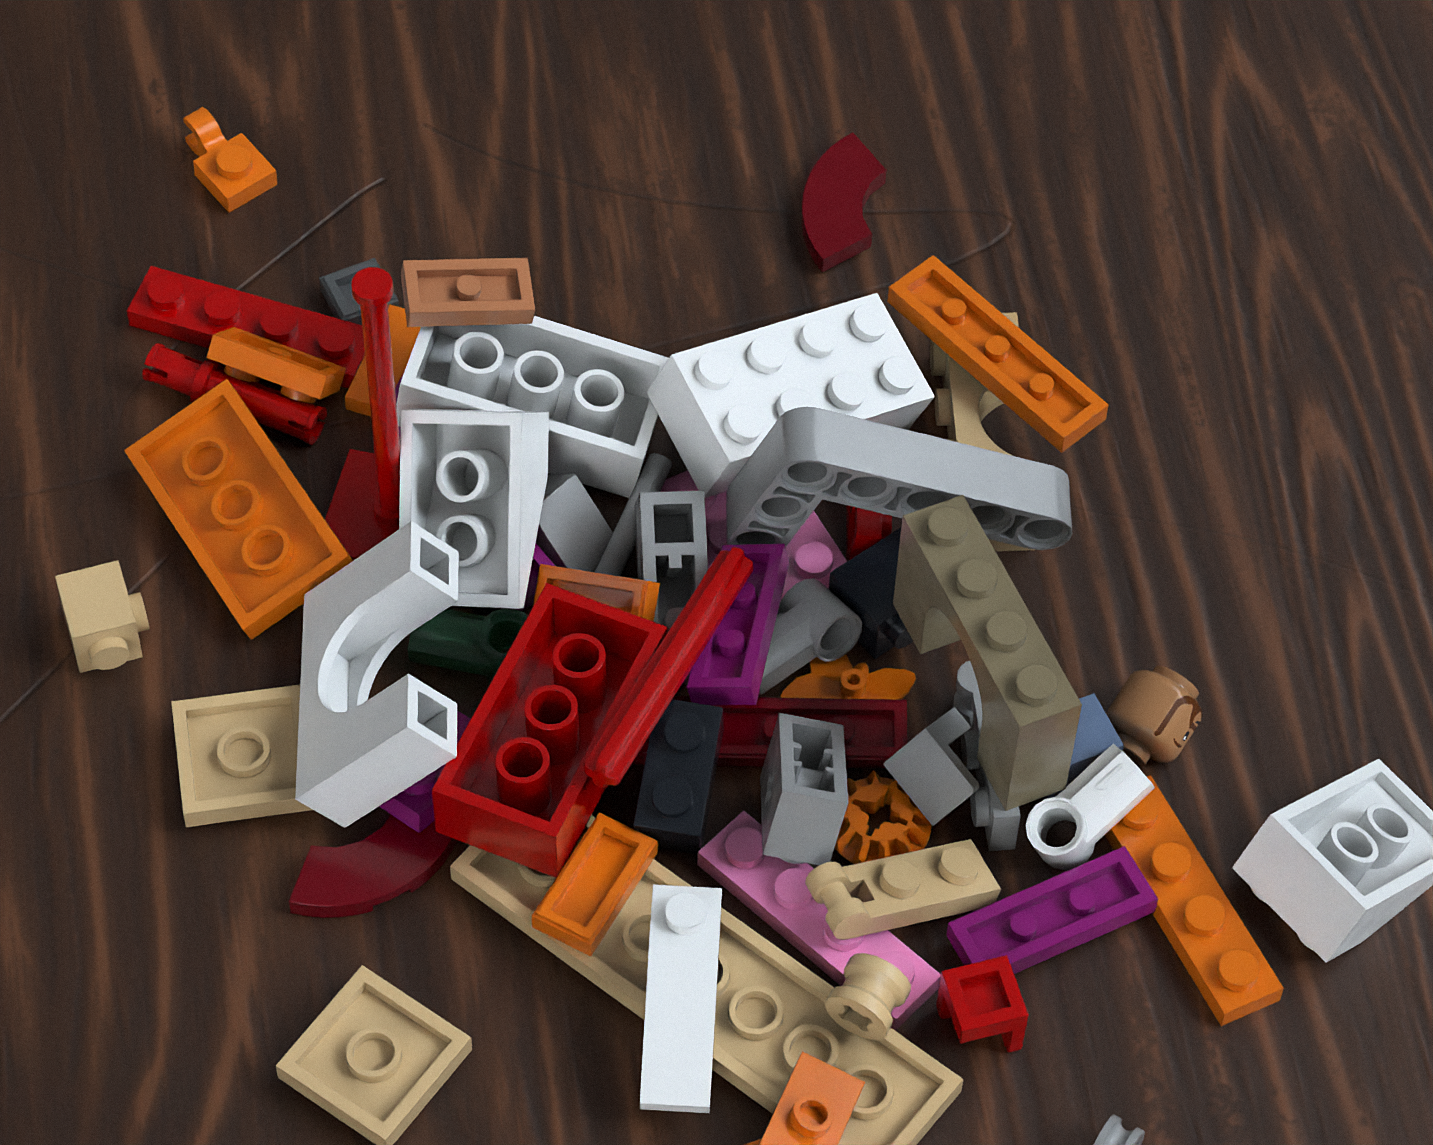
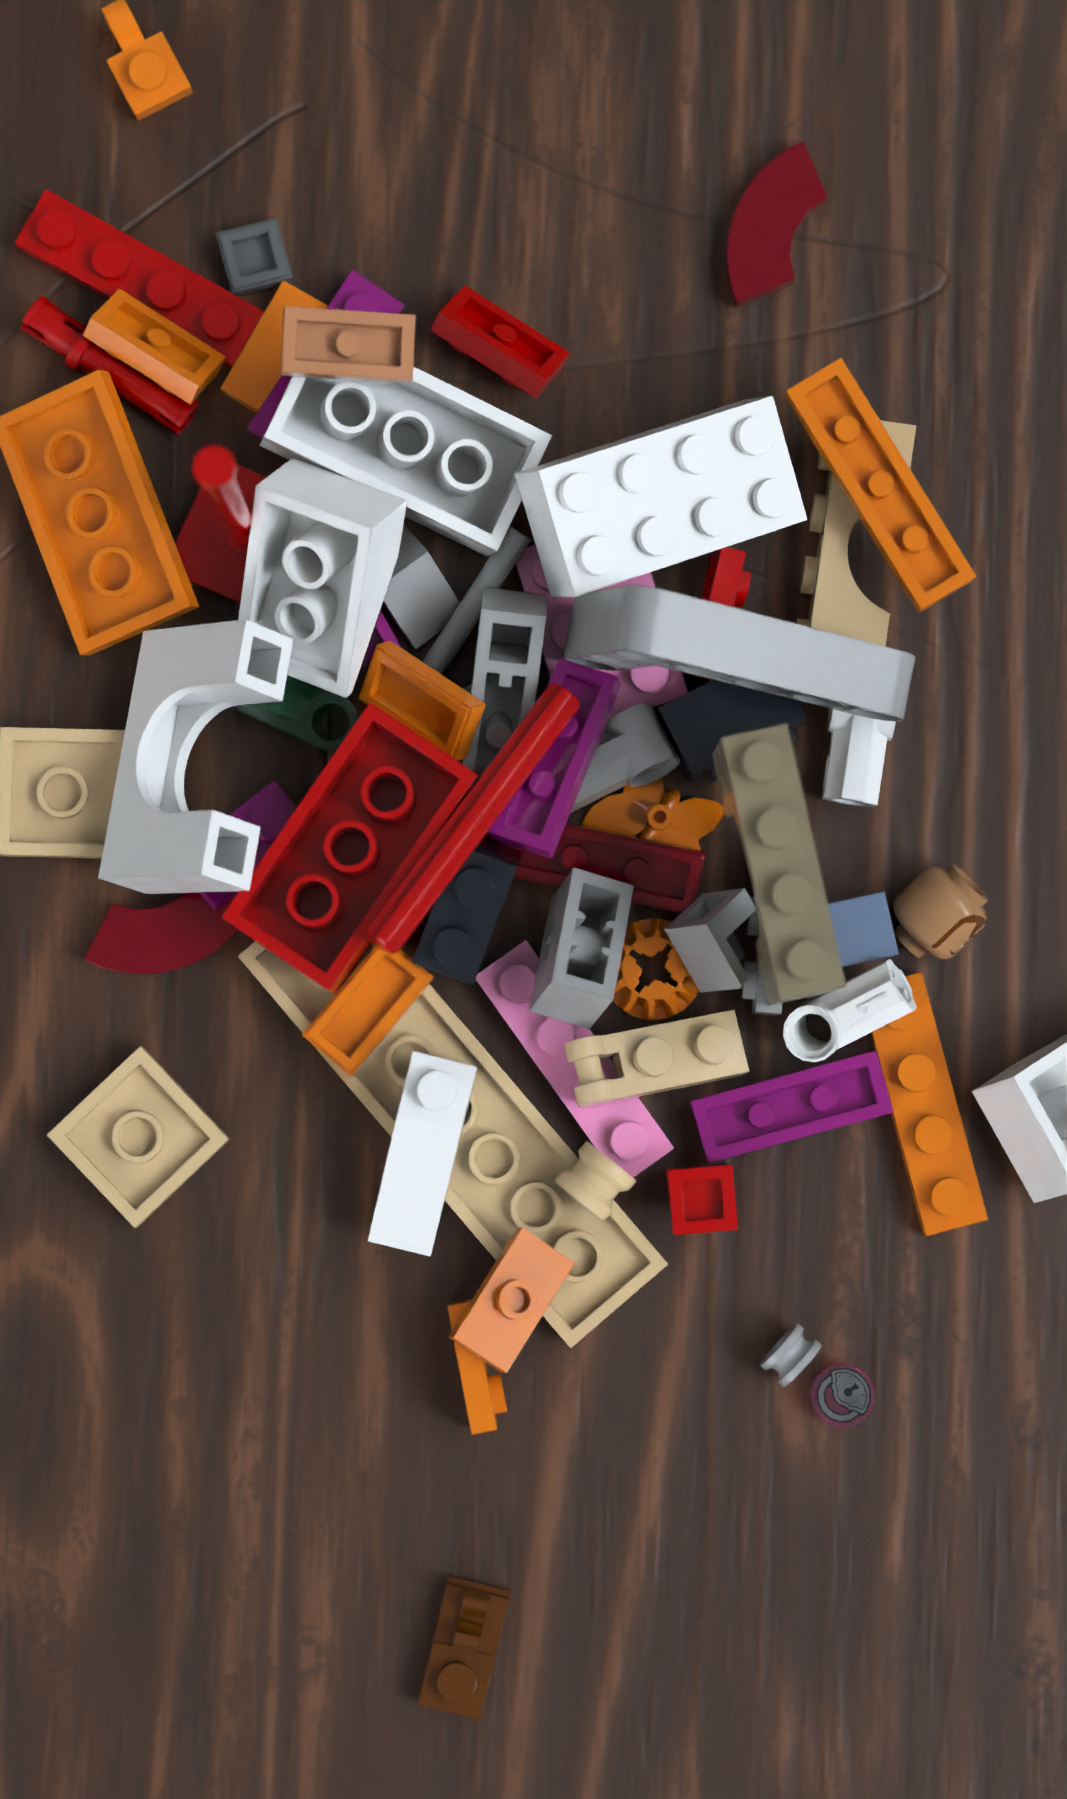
camera: 10 degrees right, 30 degrees up
none -> red plate [430,285,570,399]
none -> white piece [822,708,896,807]

